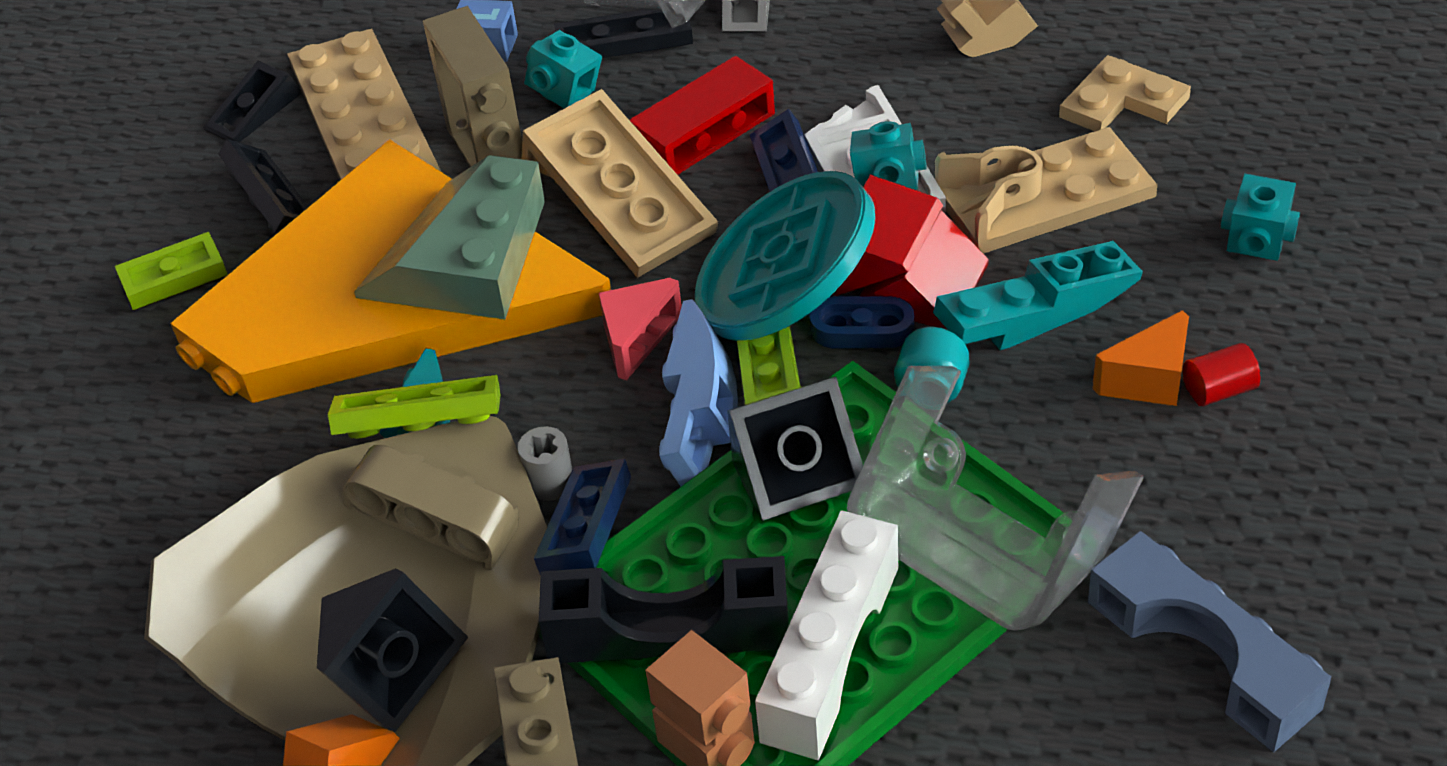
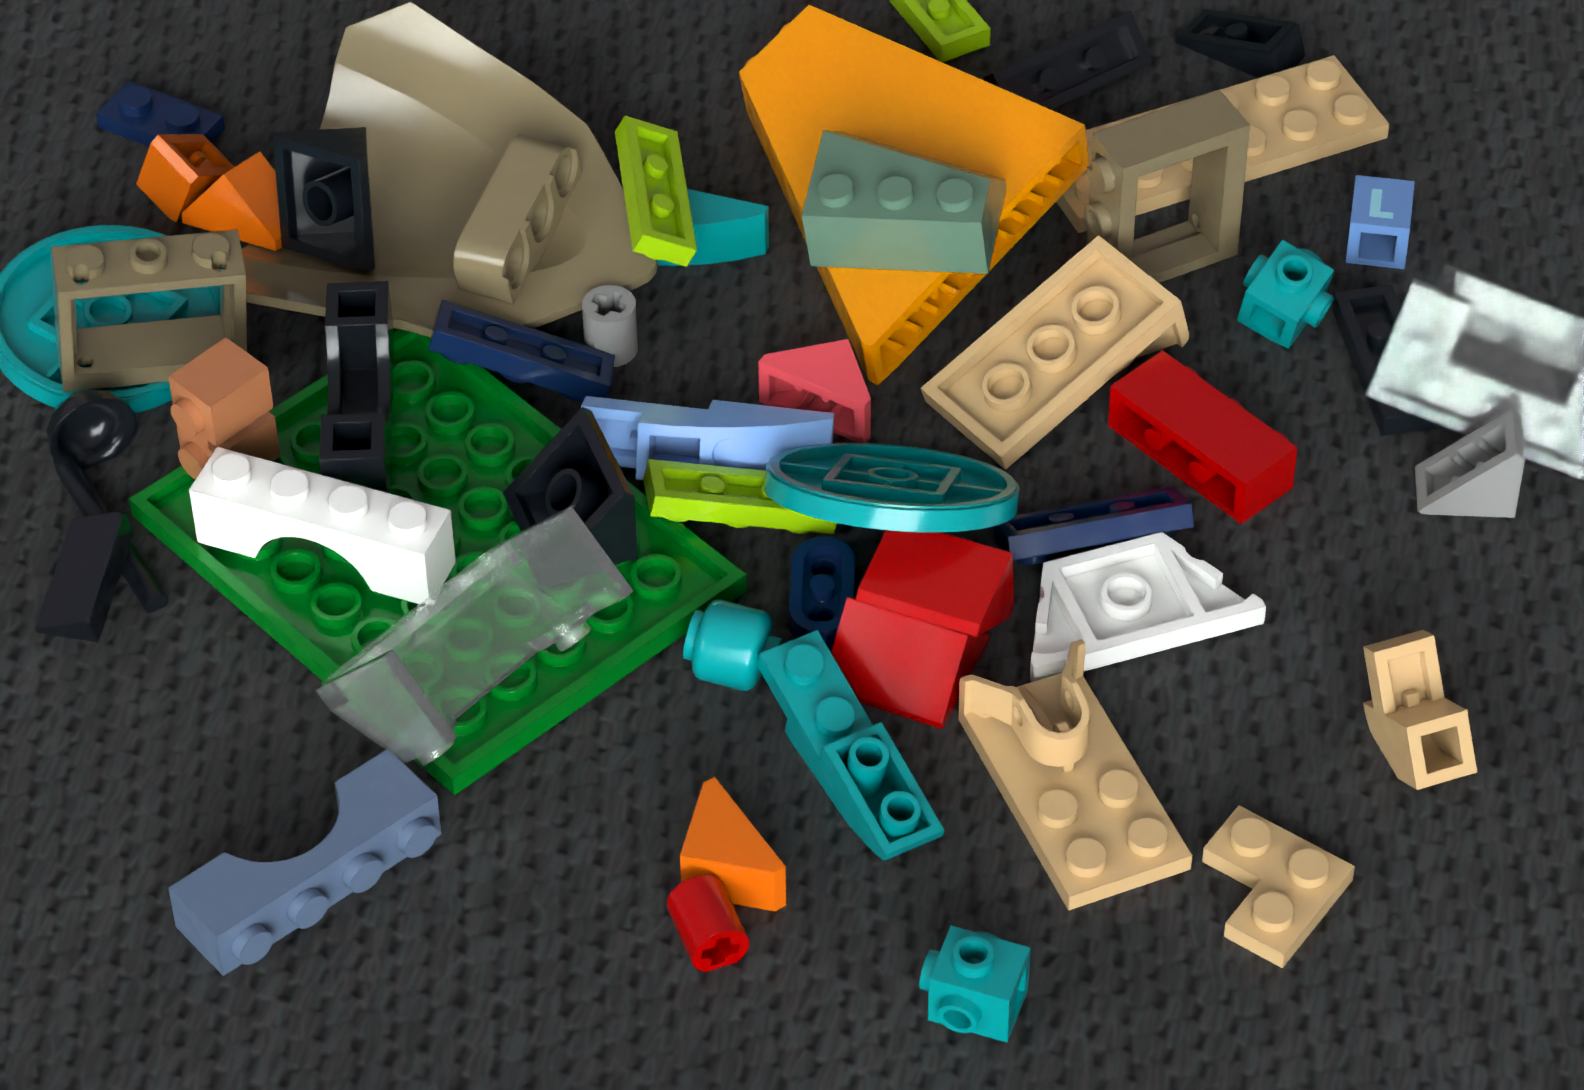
camera: 85 degrees right, 0 degrees up
teal brick [850,121,927,190] -> none

